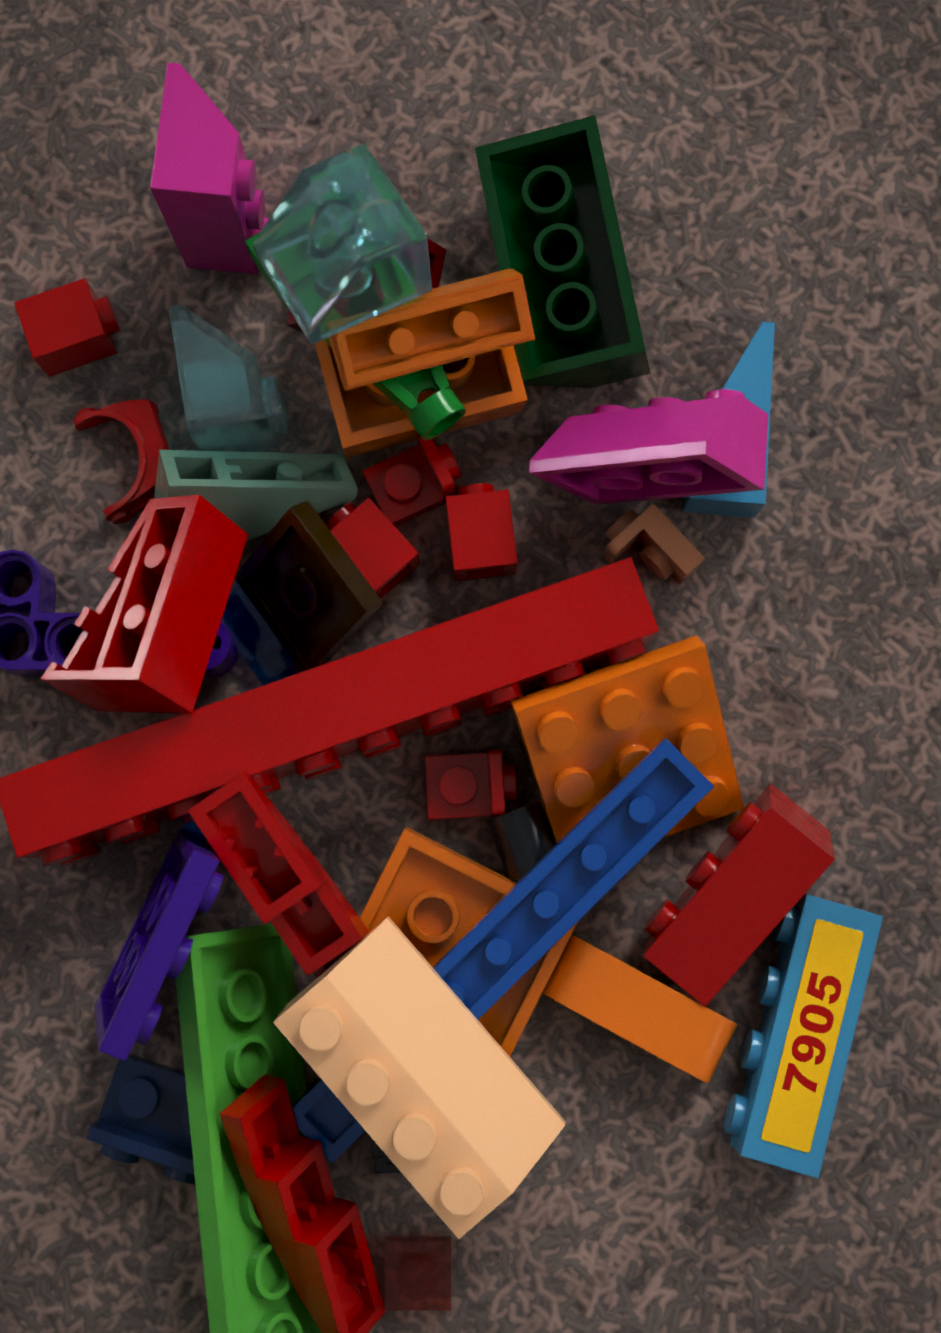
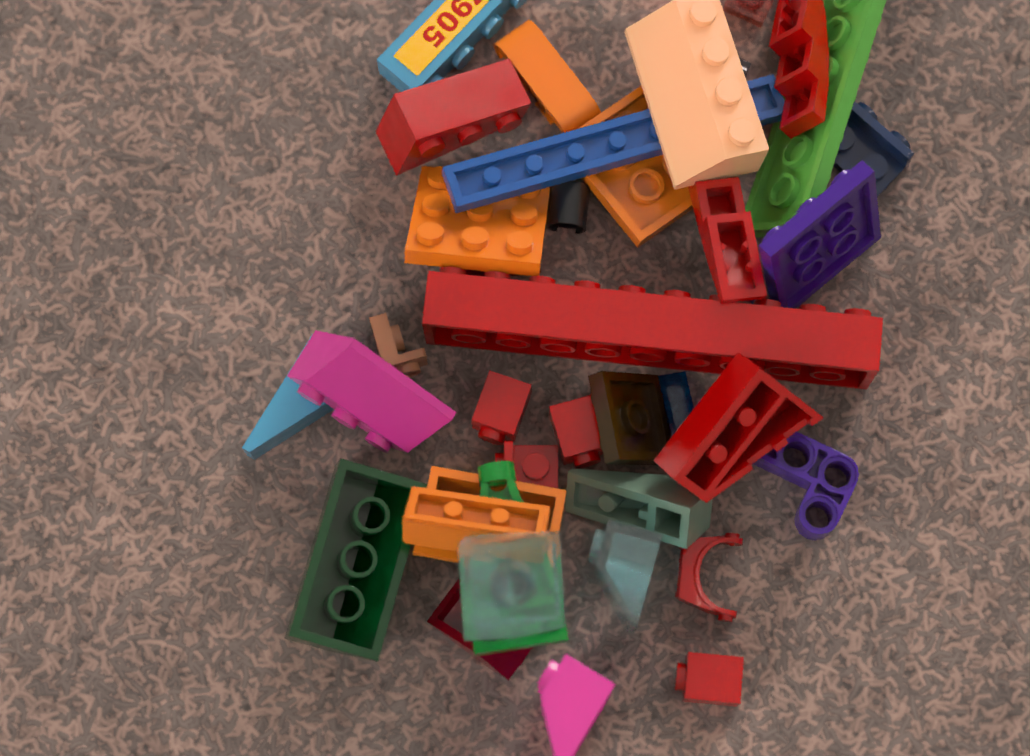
camera: 150 degrees left, 5 degrees down
red bracket [425,750,517,820] -> none

